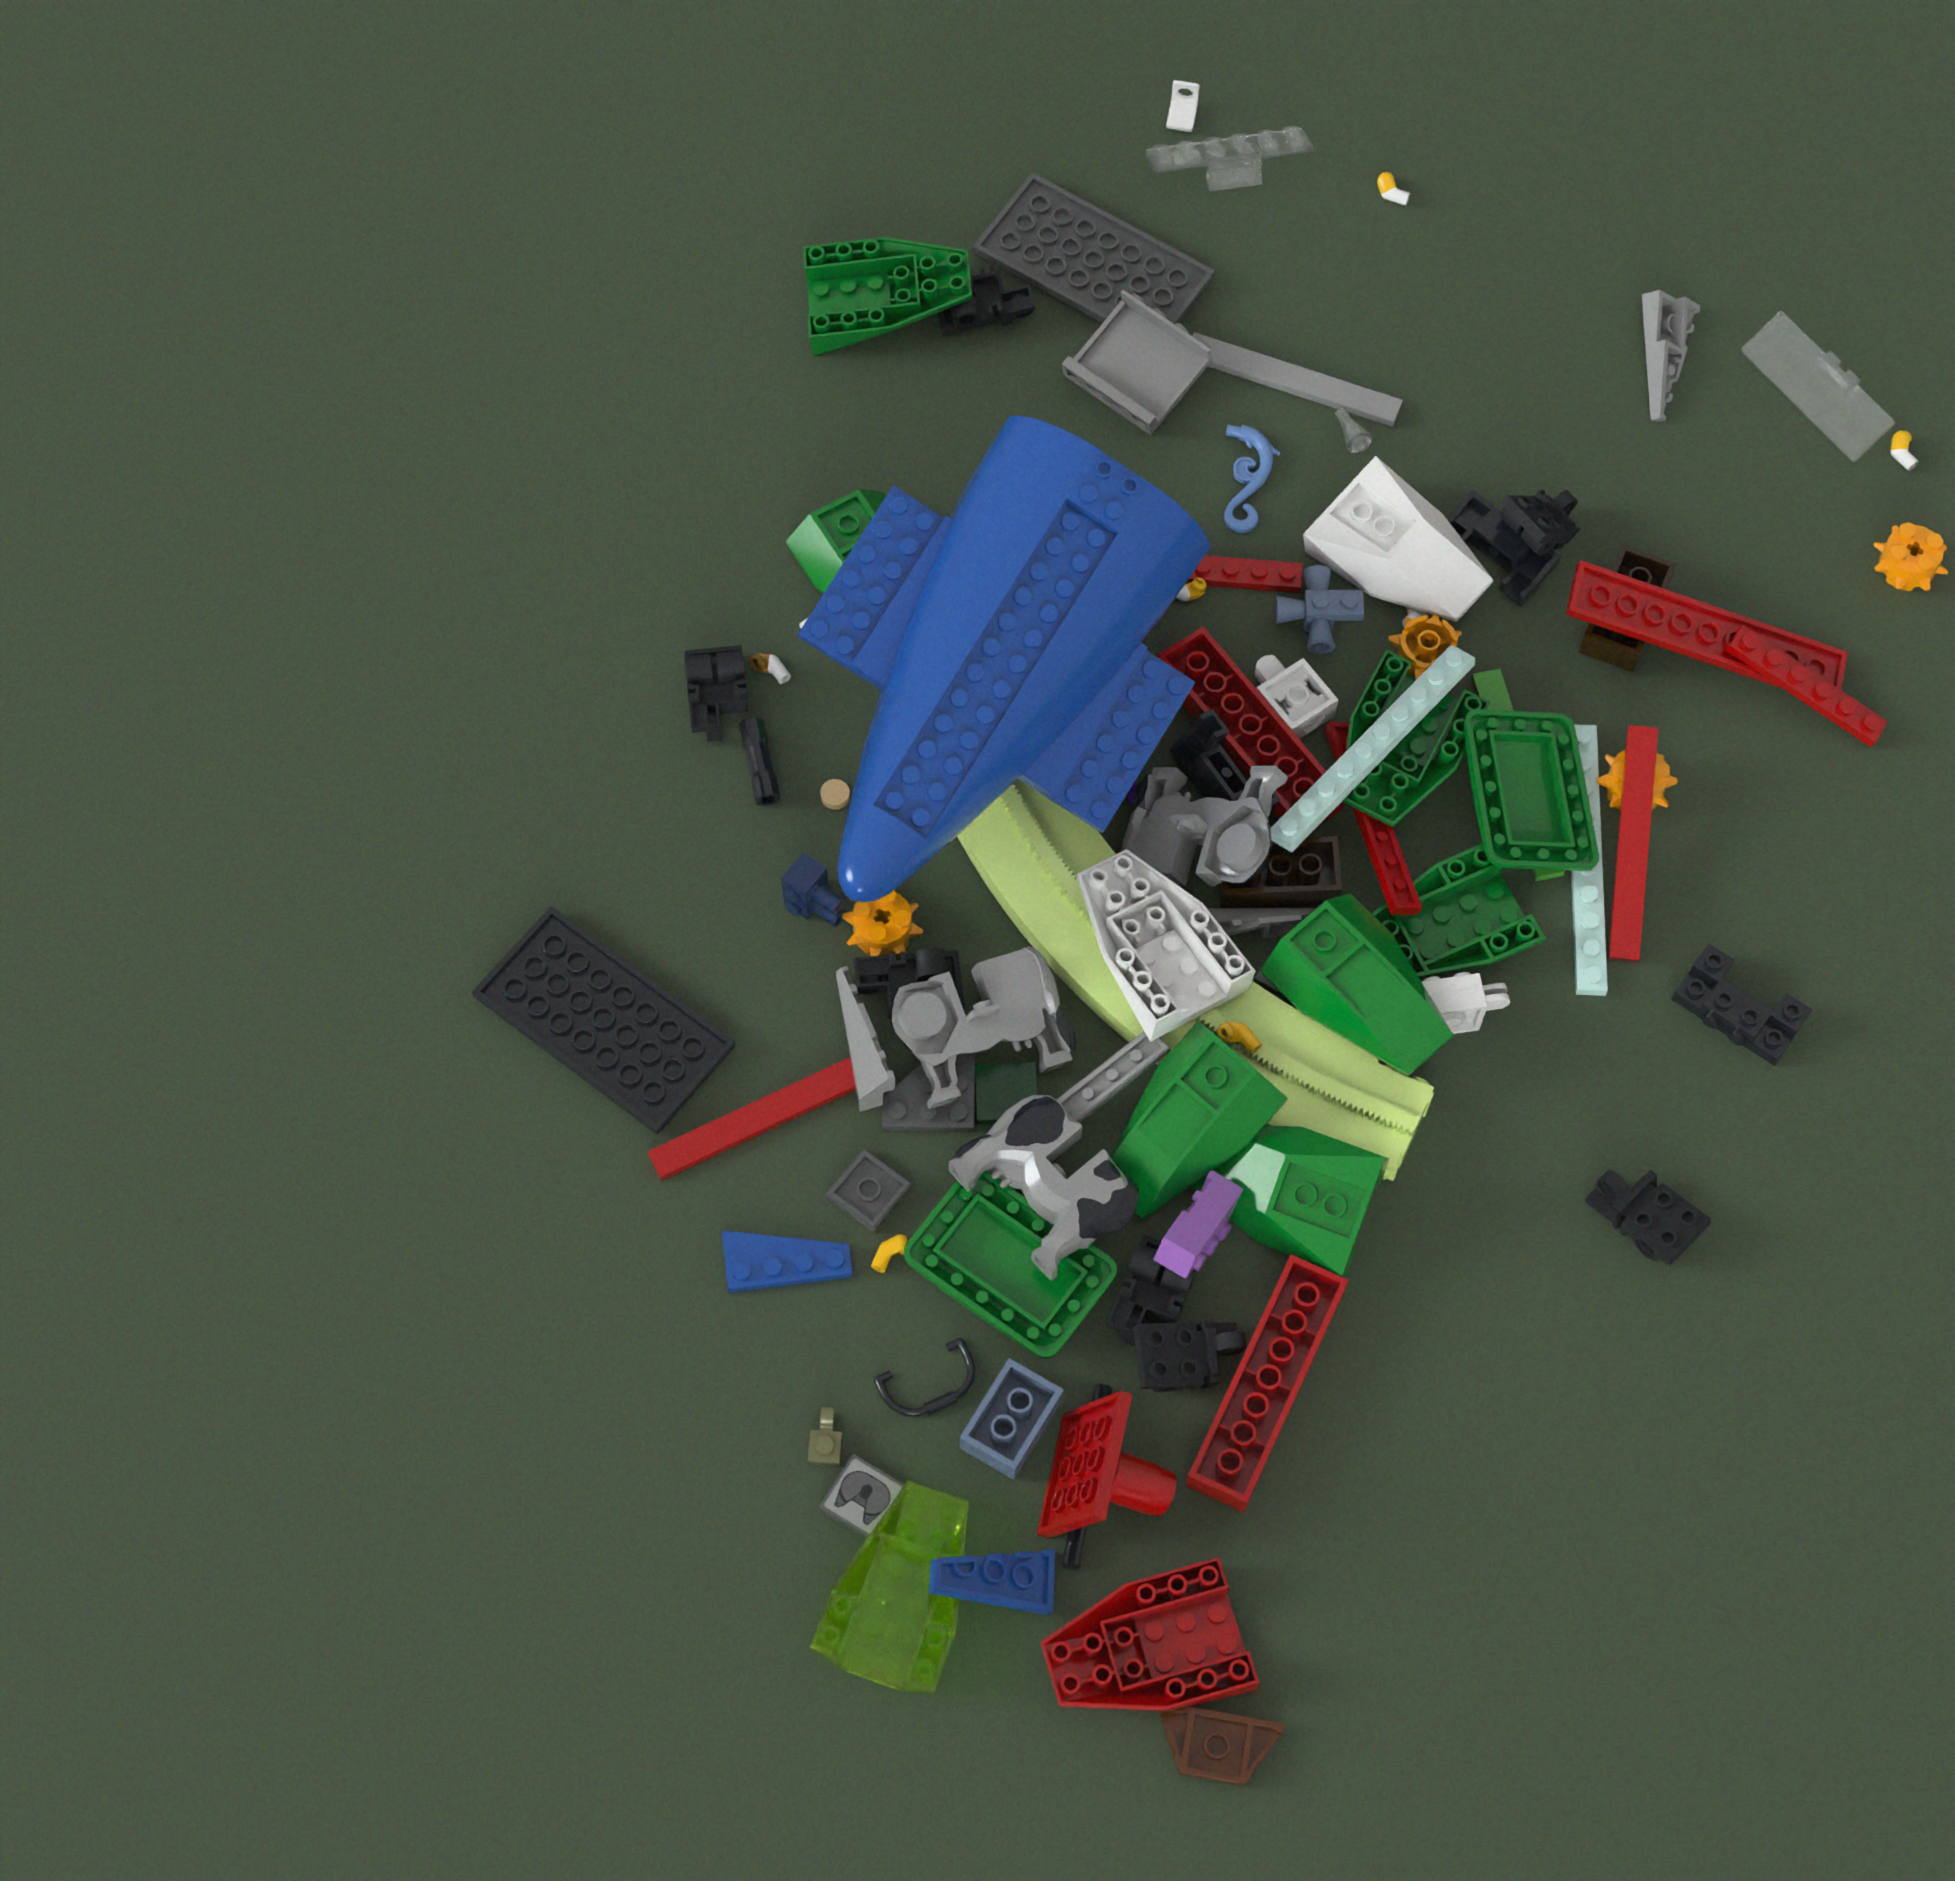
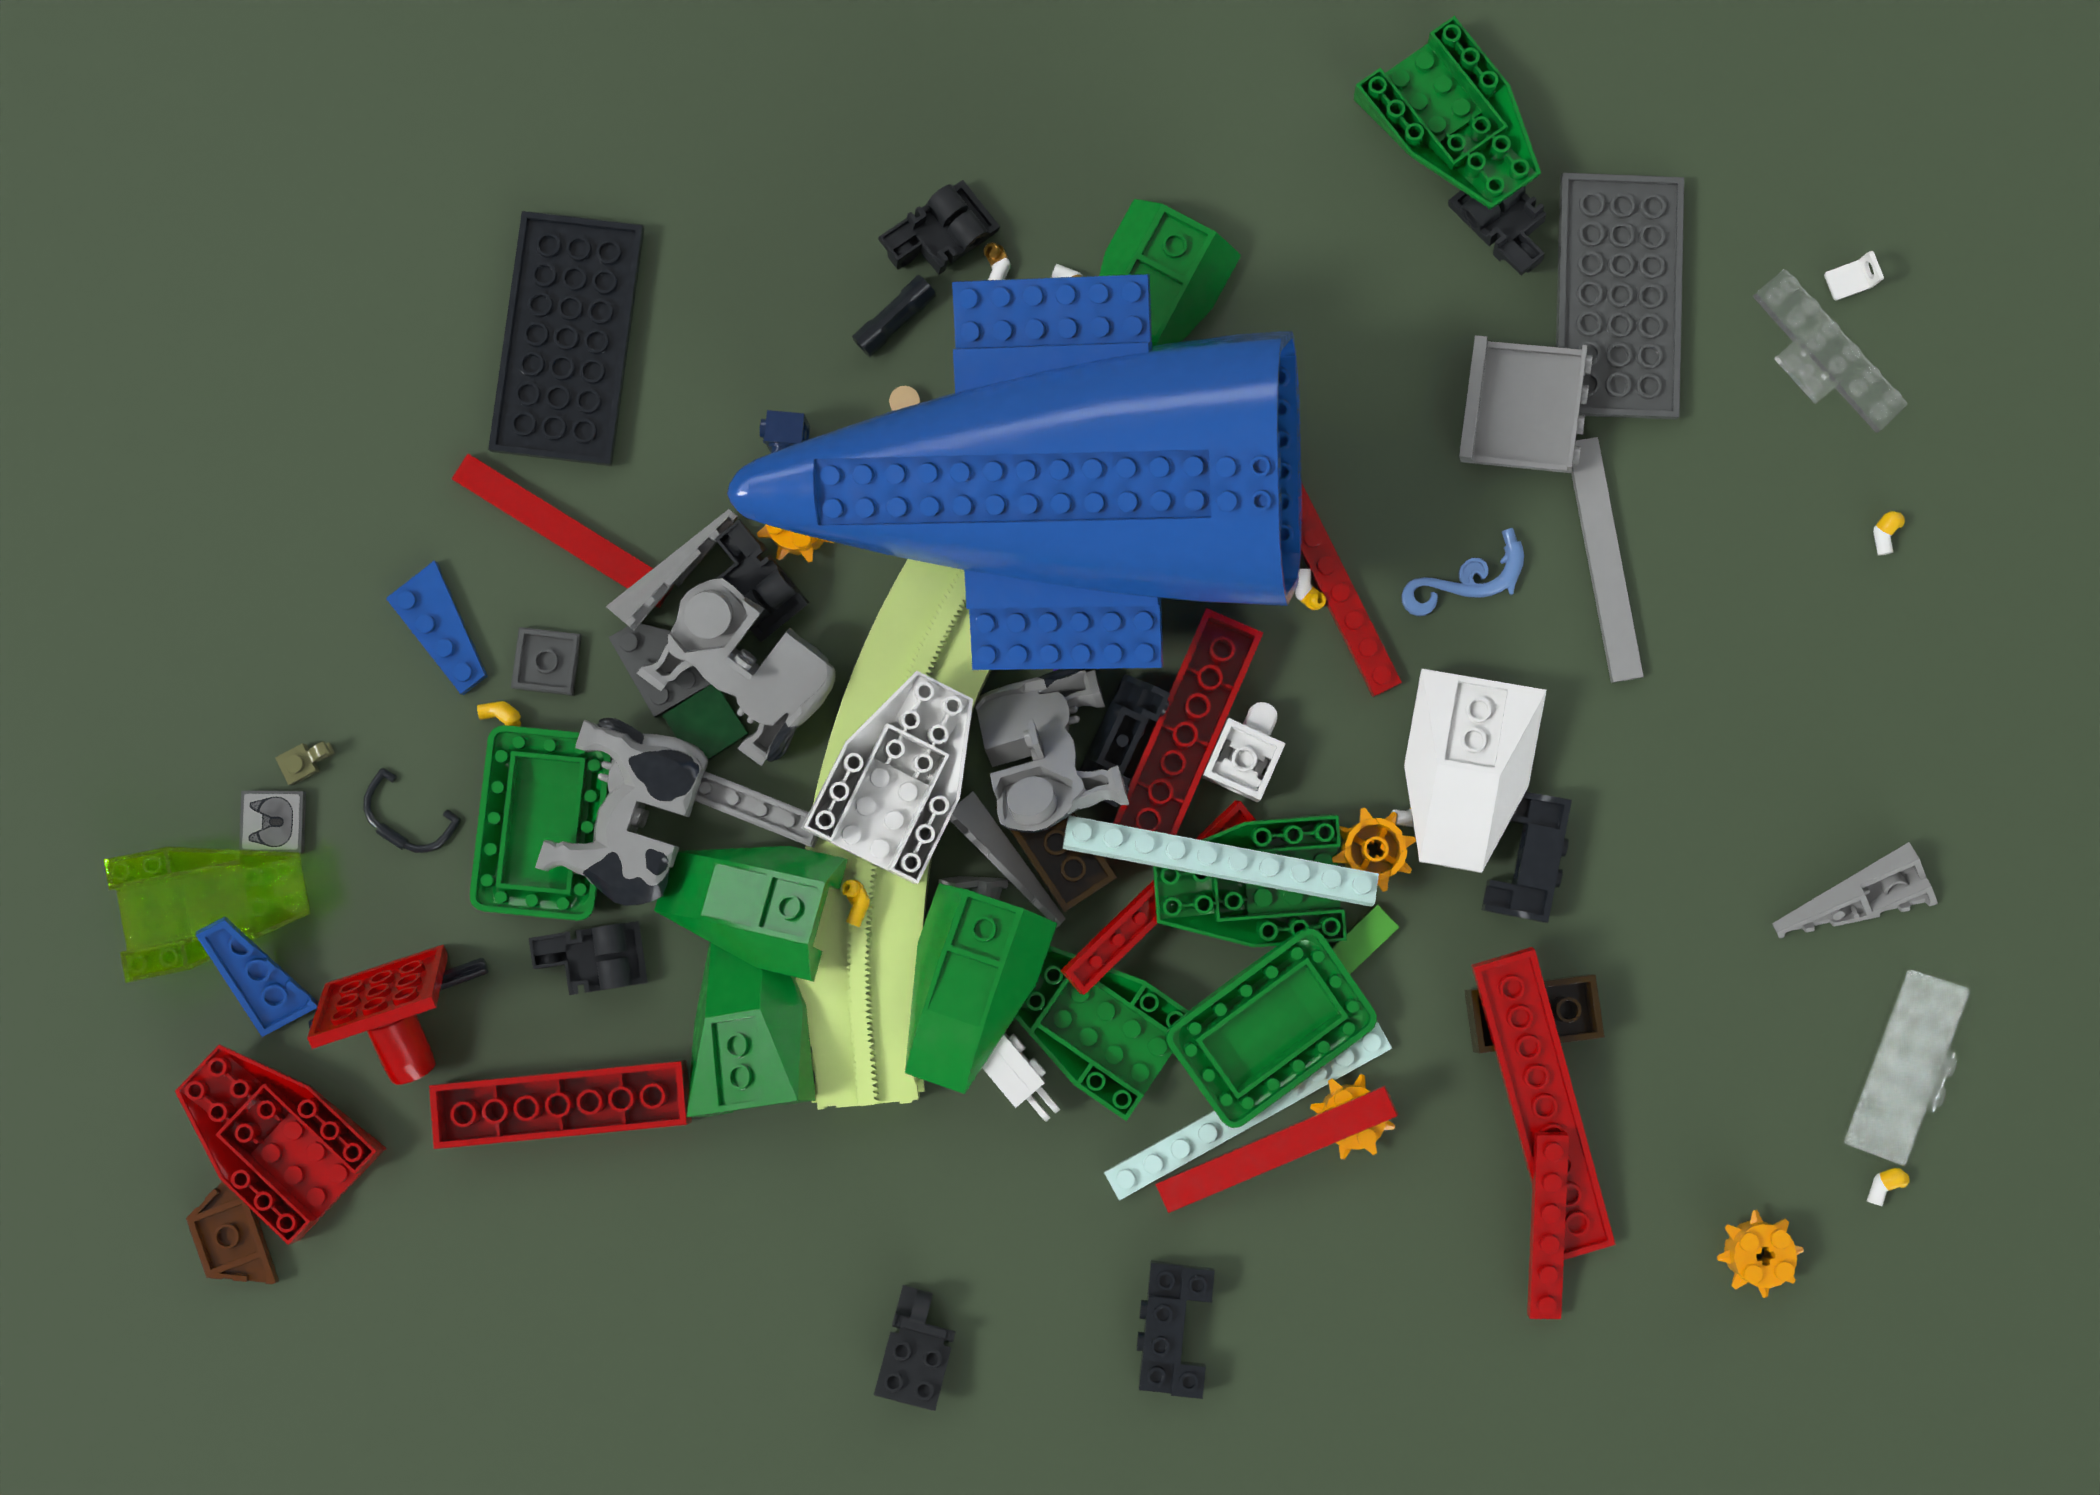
camera: 60 degrees right, 20 degrees up
sand blue brick [959,1358,1064,1480] -> none
black plate [1133,1320,1246,1393] -> none
medium lavender wedge [1153,1170,1243,1279] -> none
sand blue brick [1275,565,1364,654] -> none
clear cone [1335,408,1372,453] -> none
black plate [1500,490,1580,556] -> none

